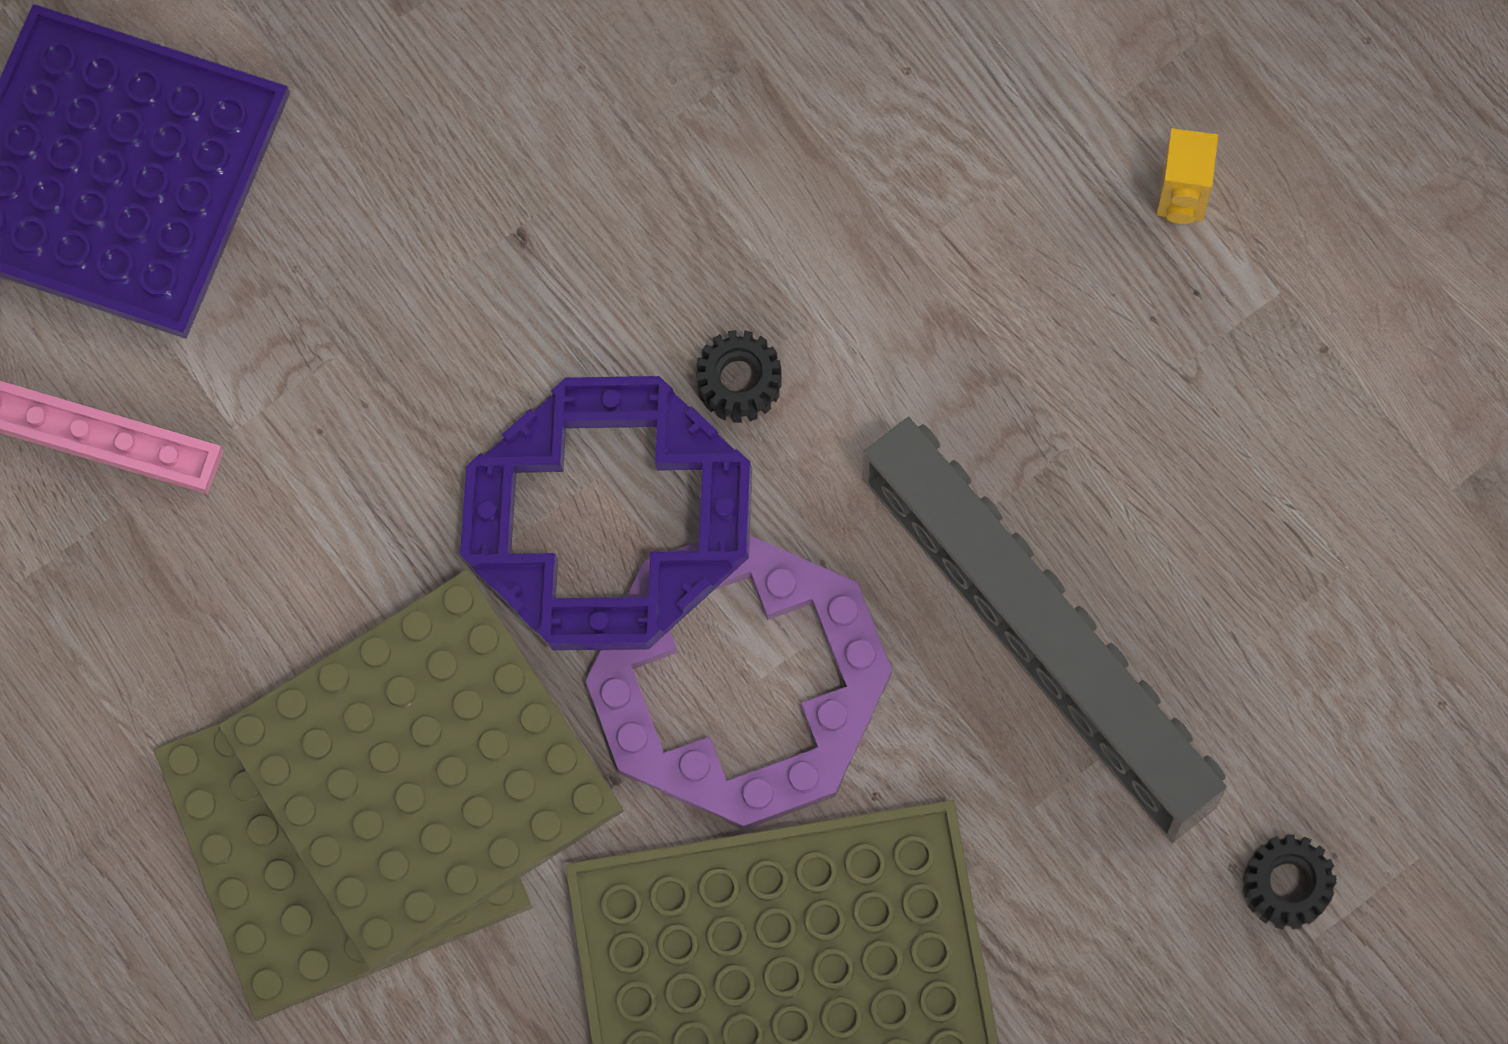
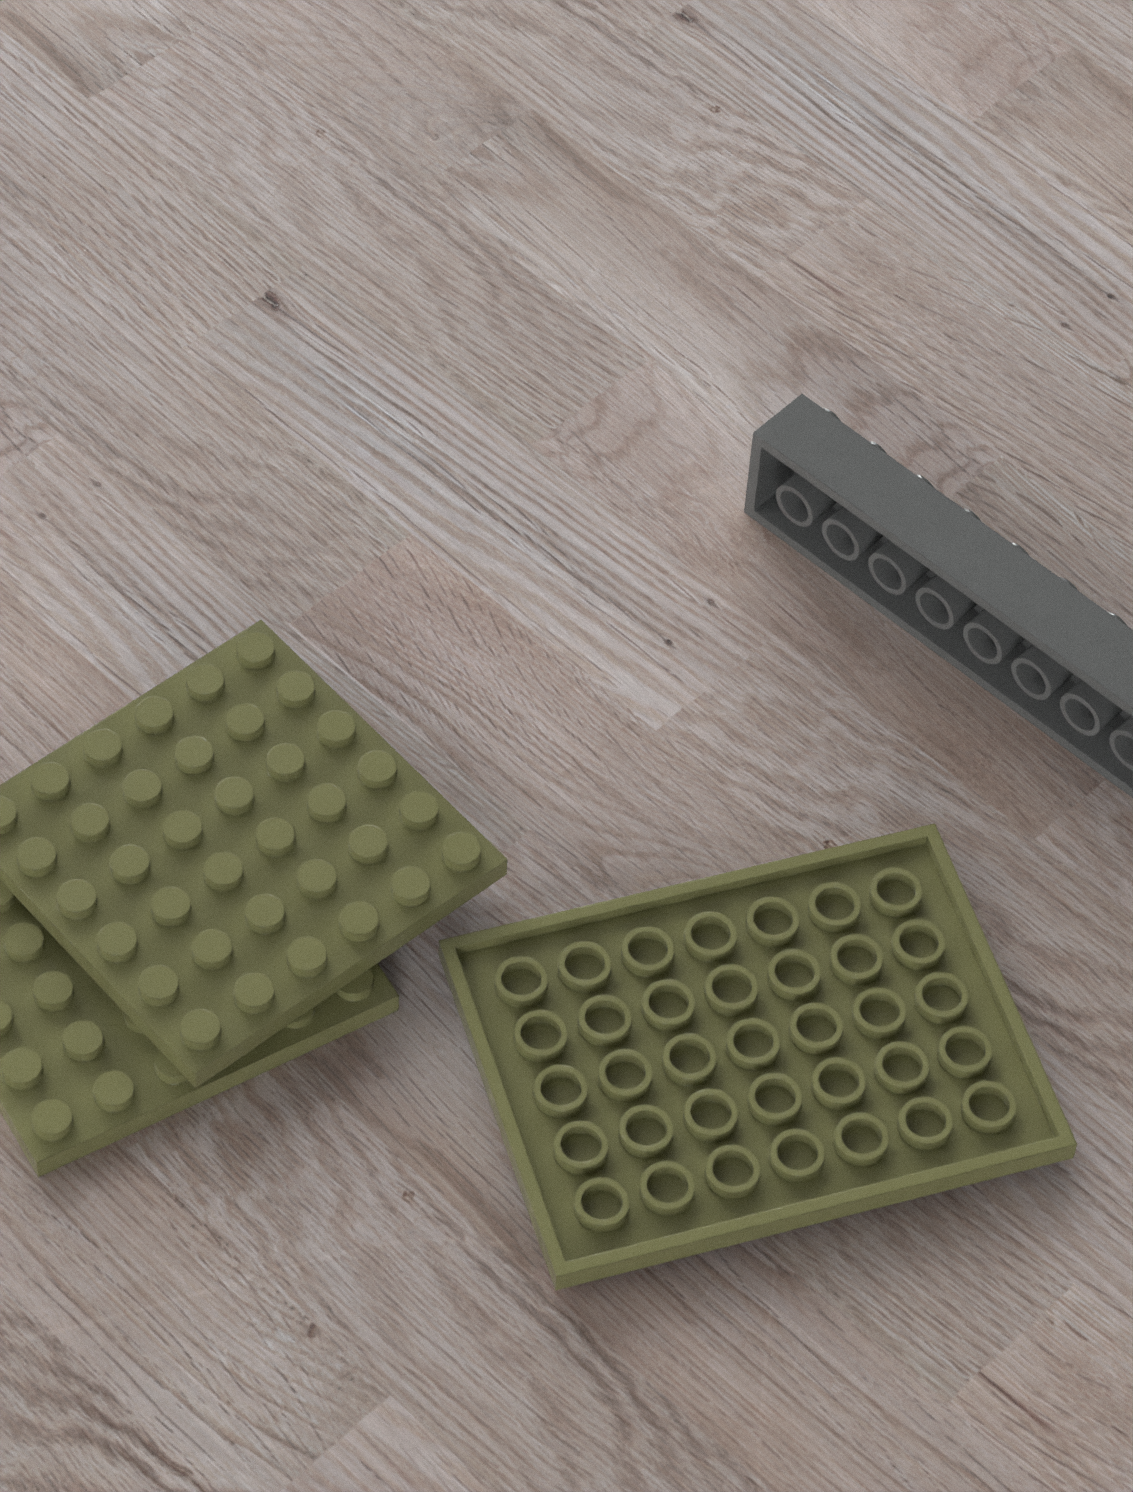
camera: 15 degrees left, 20 degrees down
dark purple plate [460,376,752,651] -> none
medium lavender plate [586,536,892,830] -> none
black tyre [696,330,782,423] -> none
yellow brick [1156,128,1219,224] -> none

